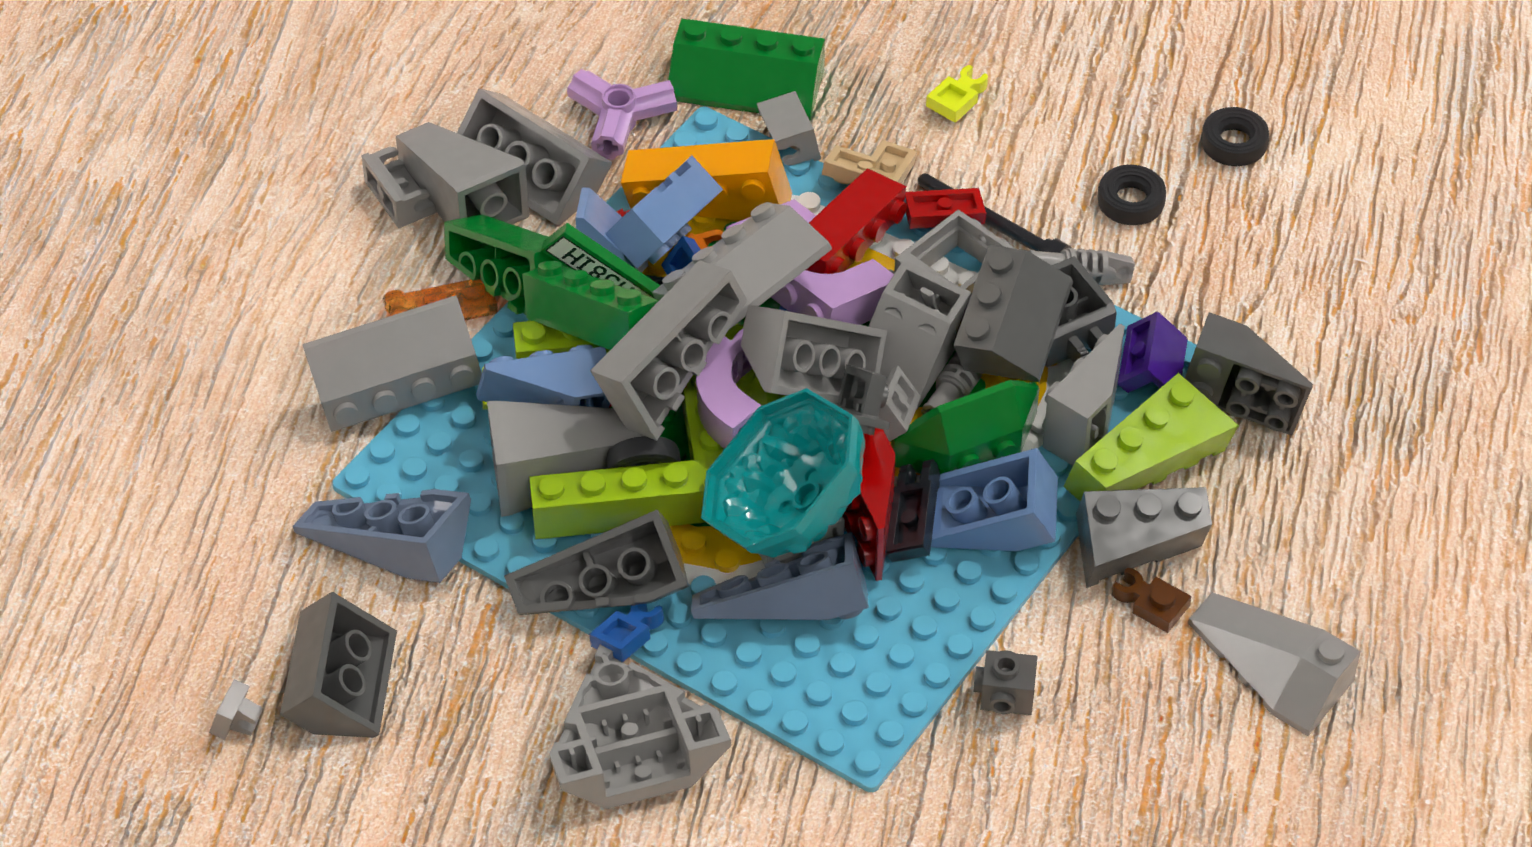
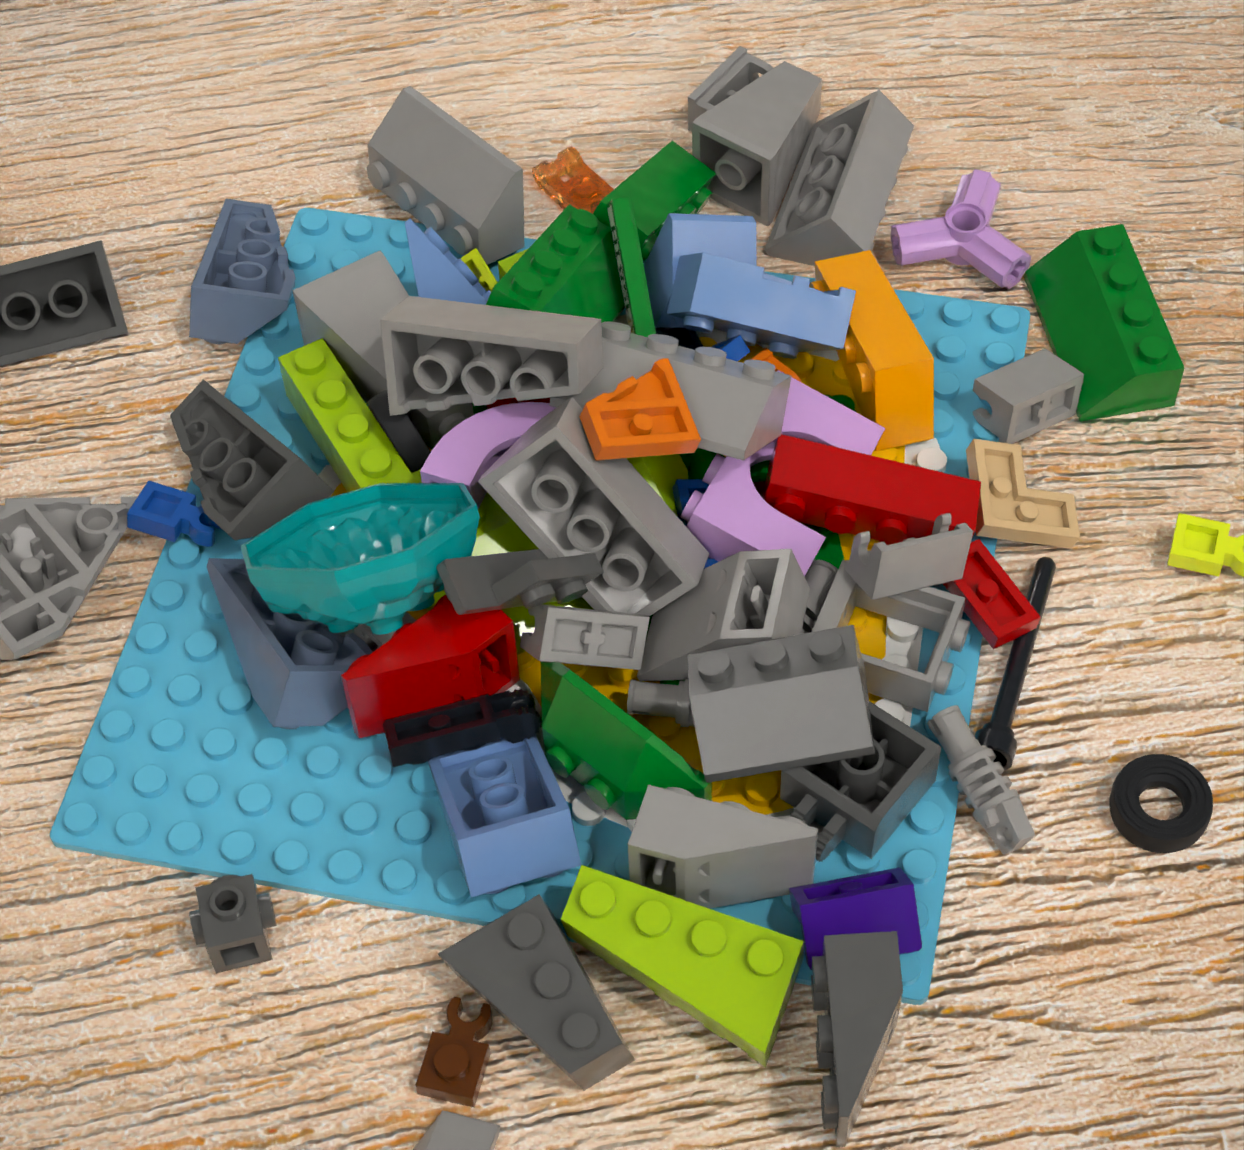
camera: 70 degrees right, 5 degrees up
none -> orange wing [580,358,701,460]
none -> light grey hinge [844,513,973,600]

